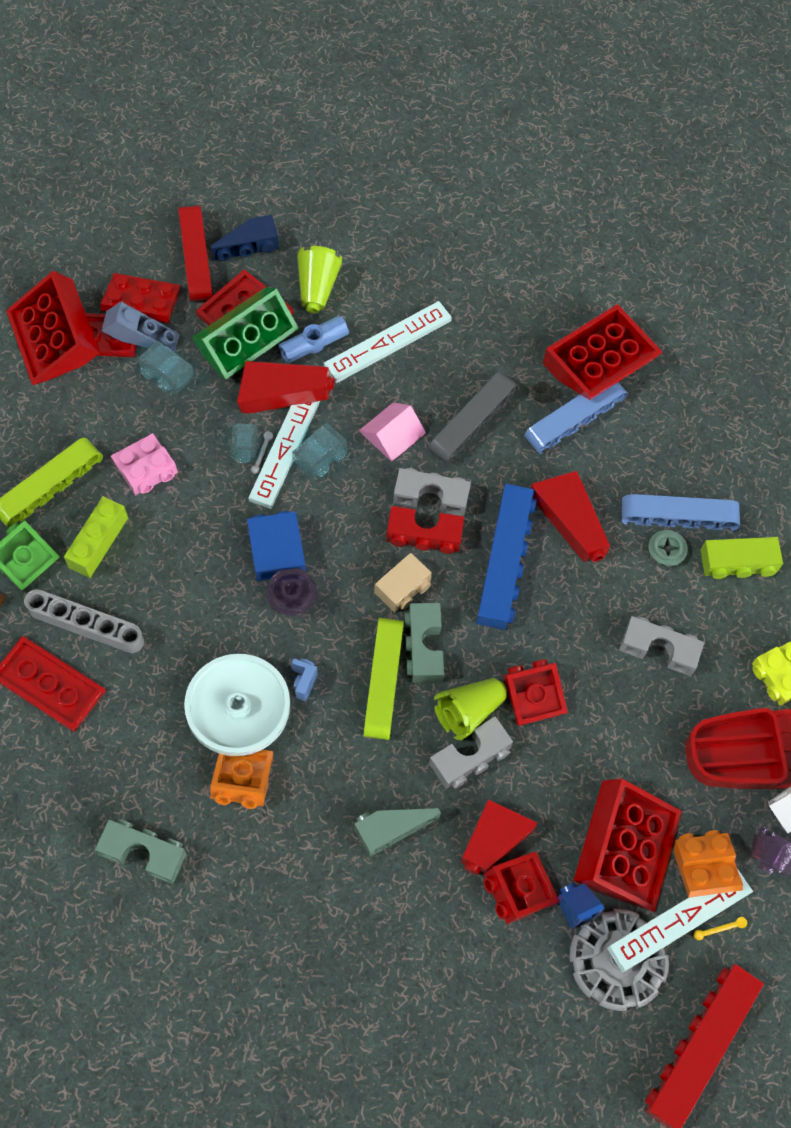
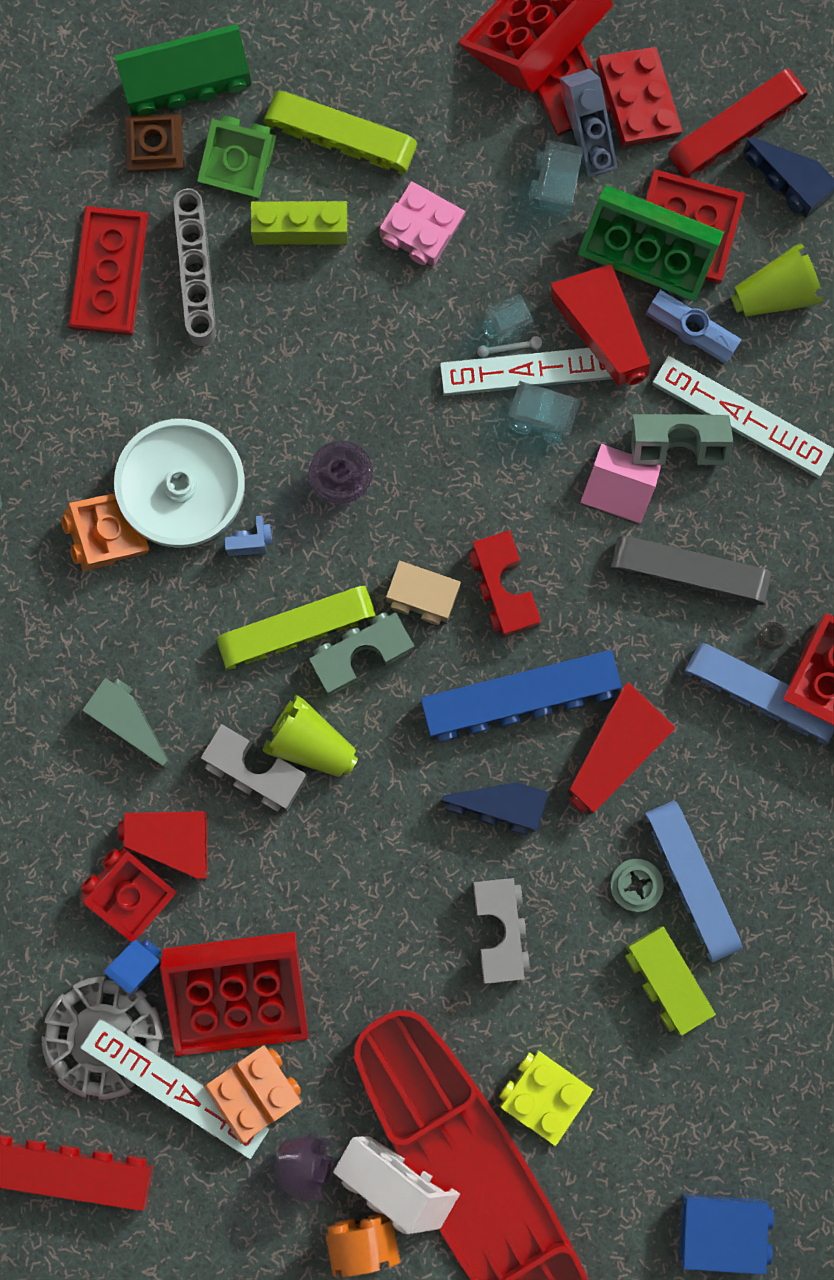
camera: 65 degrees right, 15 degrees up
blue brick [247,511,306,582] -> none
light grey arch [393,468,471,516] -> none
red plate [503,659,568,726] -> none
yellow hinge [694,917,747,940] -> none
none -> dark blue slope [441,782,549,836]
none -> arch [630,414,733,465]

